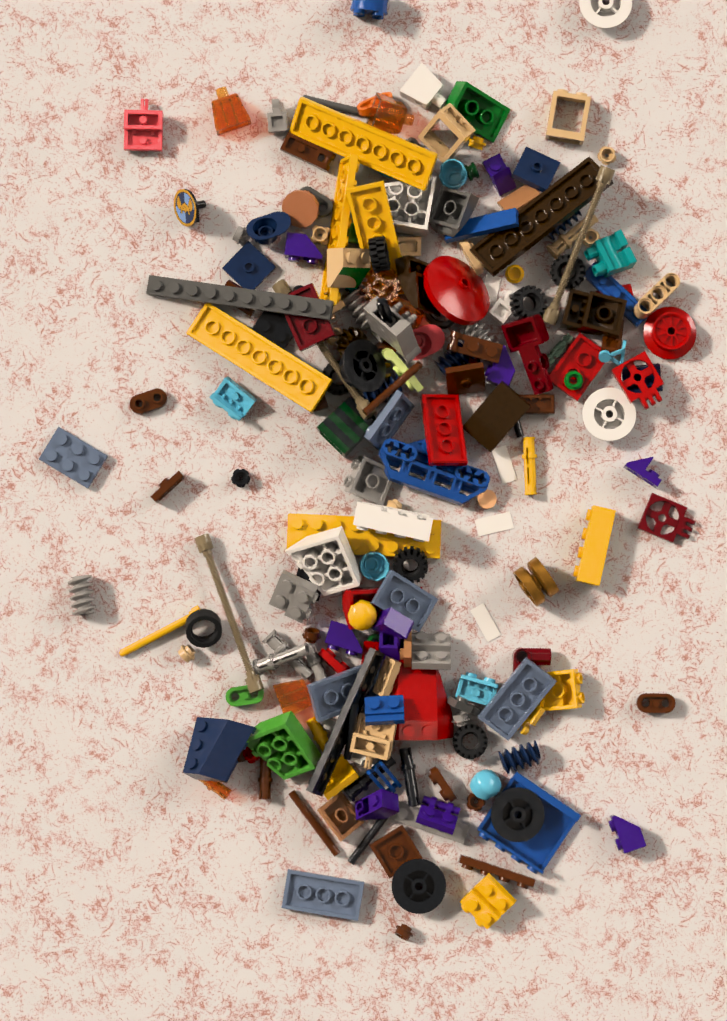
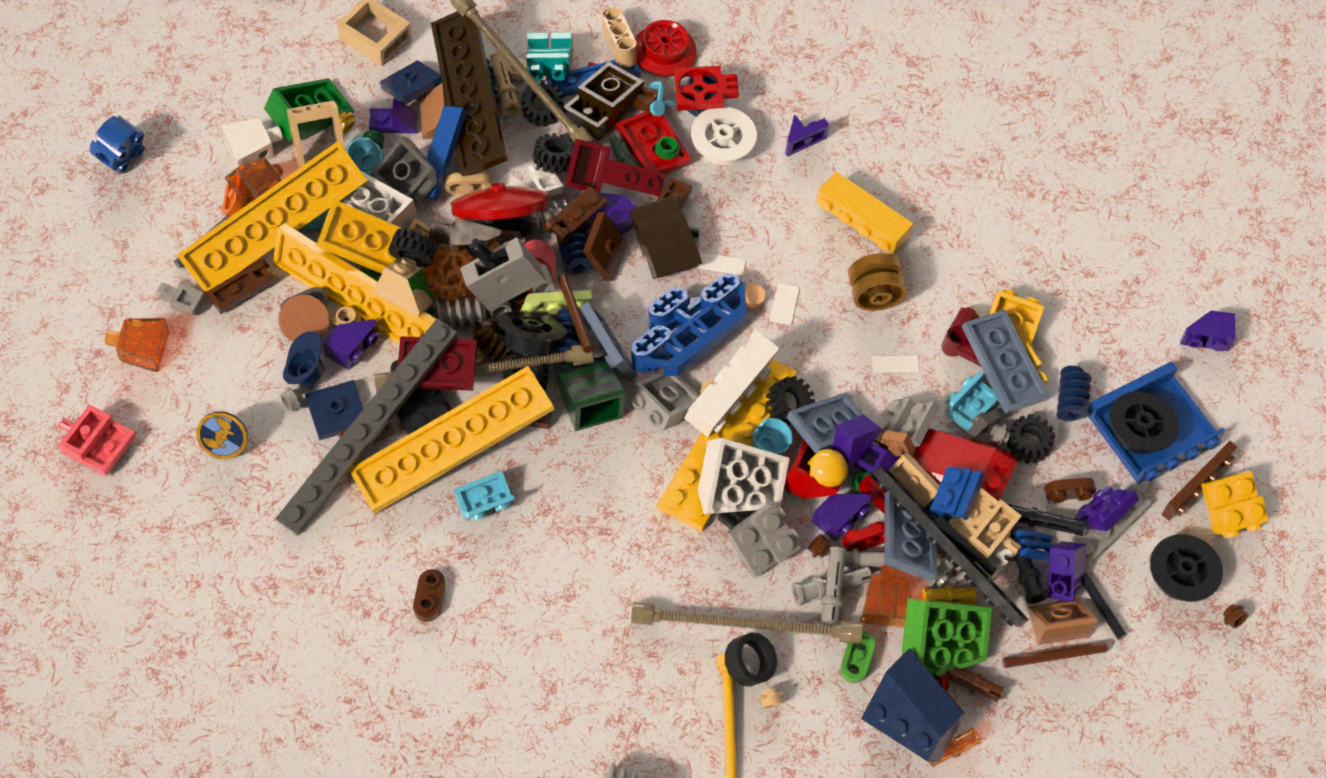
camera: 70 degrees left, 25 degrees down
sand blue plate [39,426,108,489] -> none
reddish brown plate [150,471,185,503] -> none
black plate [231,469,250,488] -> none
sand blue plate [281,869,364,921] -> none
yellow bracket [312,754,359,800] -> none
reddish brown plate [369,825,423,878] -> none
red tile [420,394,468,466] -> none
reddish brown plate [467,793,486,811] -> none
medium azure hair [470,769,502,800] -> none
yellow plate [505,265,524,284] -> none
yellow pin [522,437,537,495] -> none
tan plate [597,146,616,165] -> none
reddish brown plate [636,693,676,713] -> none
dark red piece [637,493,696,543] -> none

